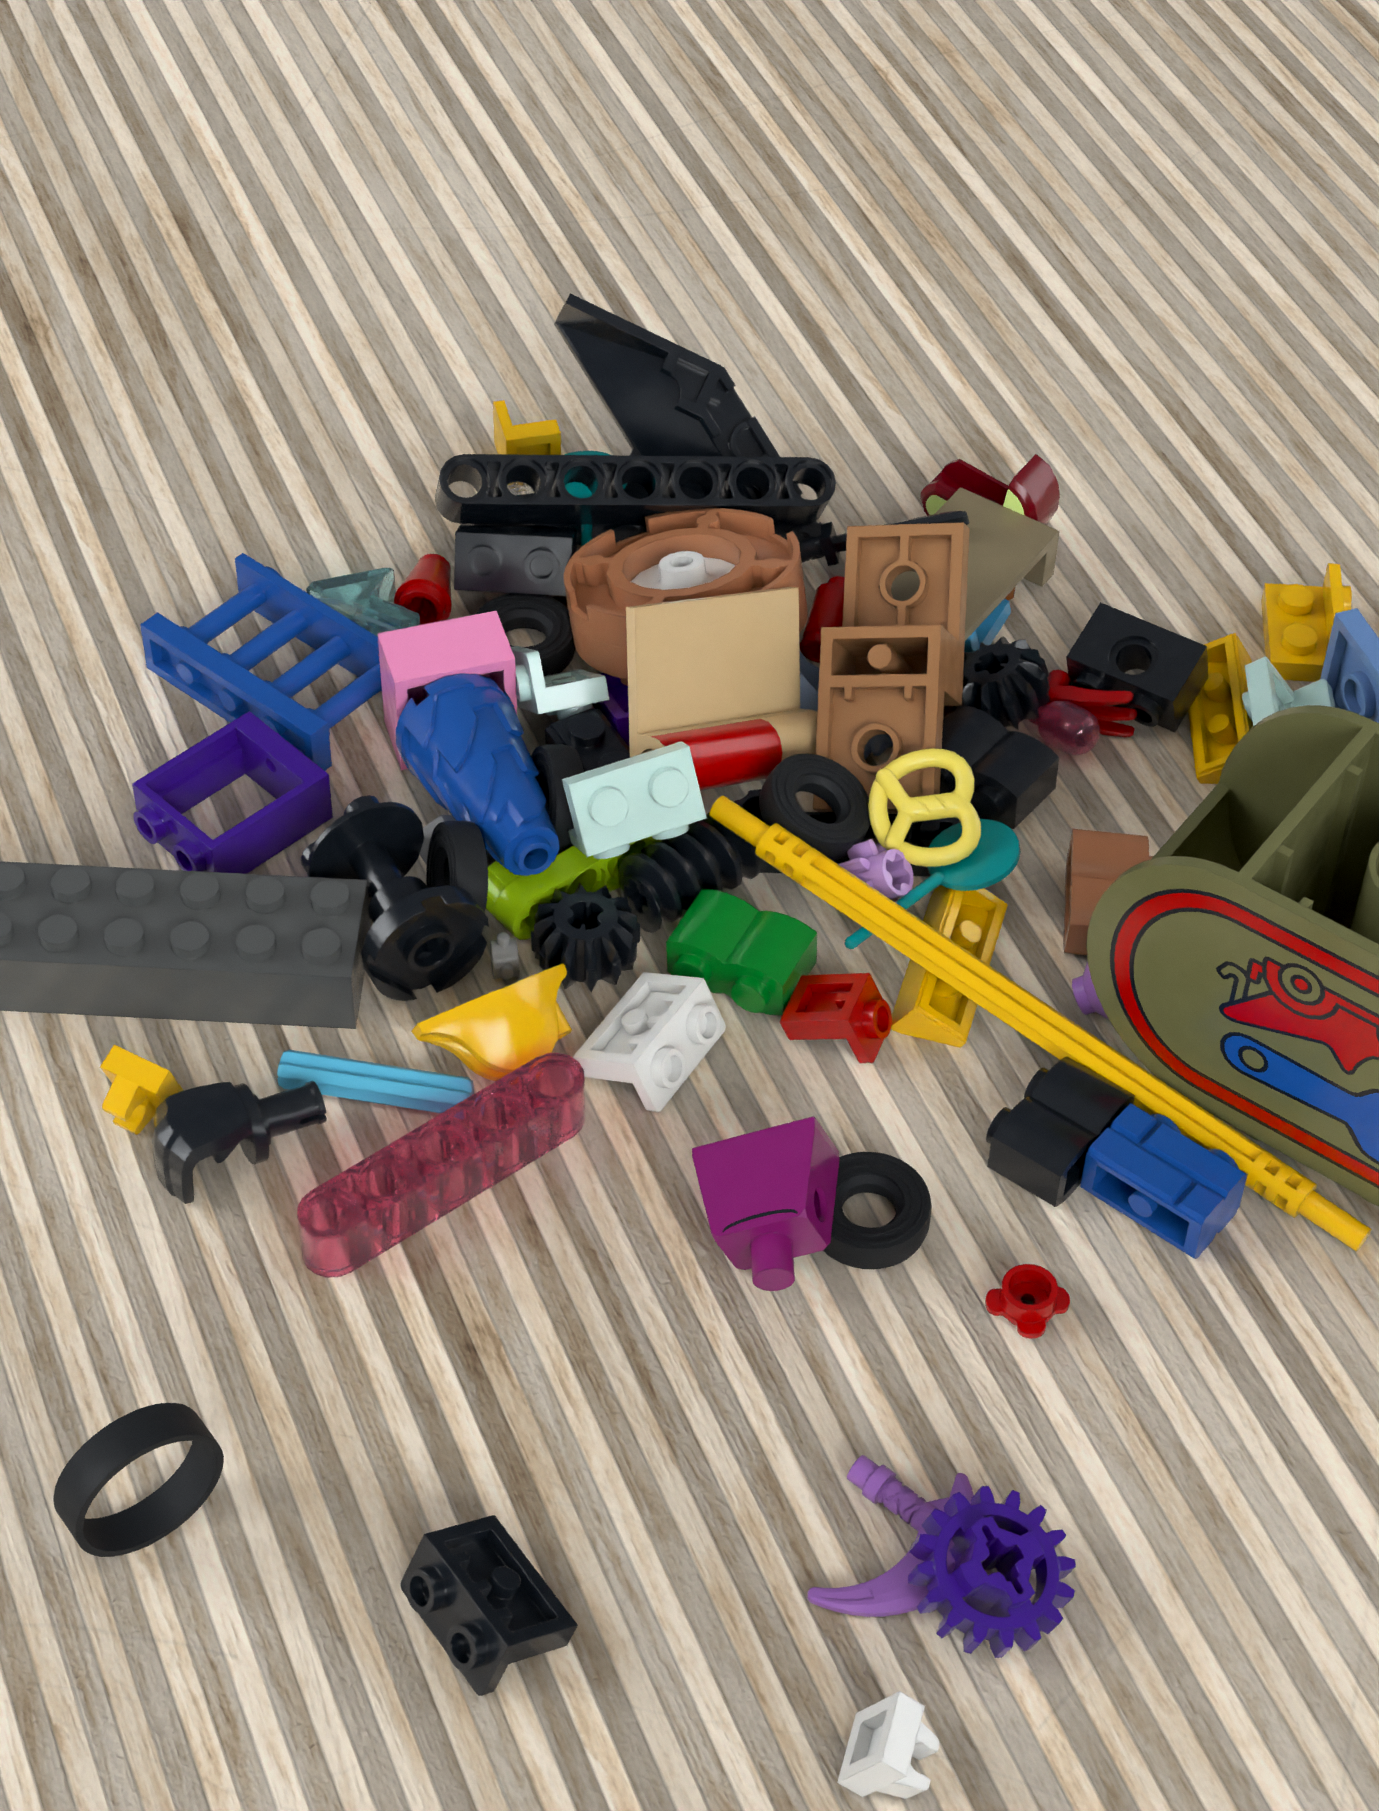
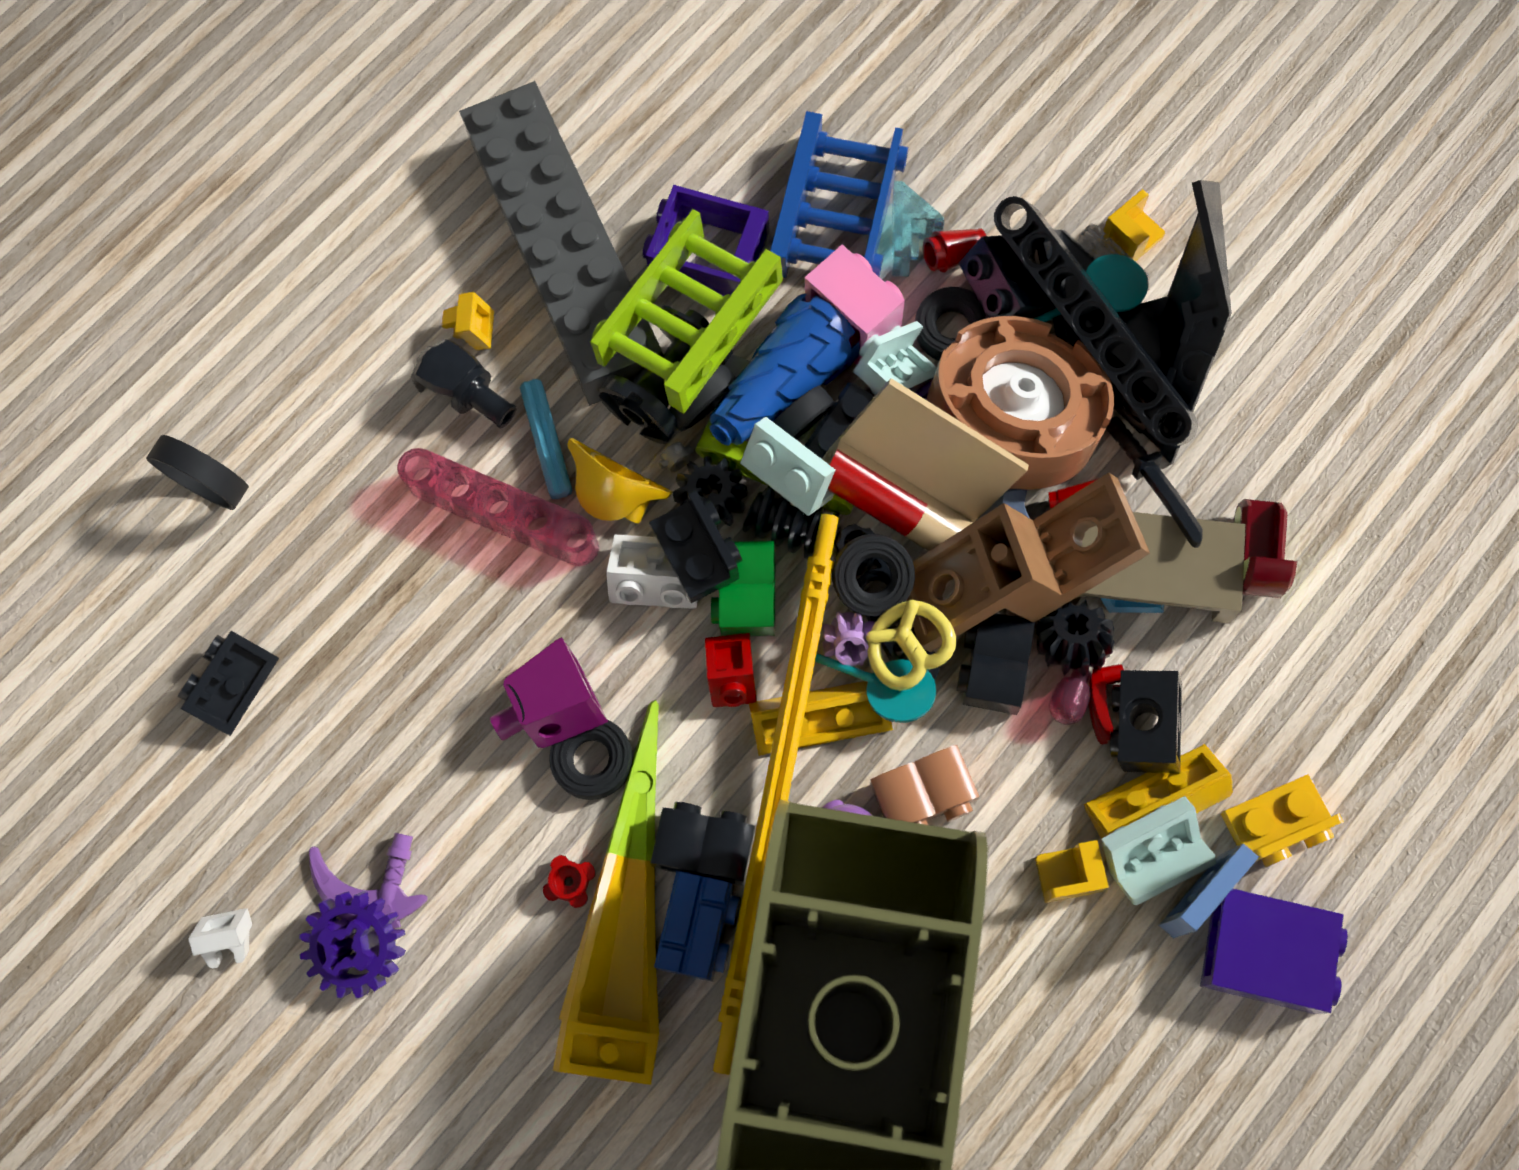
camera: 70 degrees right, 25 degrees up
none -> yellow plate [553,700,659,1085]
none -> lime fence [590,209,783,413]
none -> black bracket [649,490,742,603]

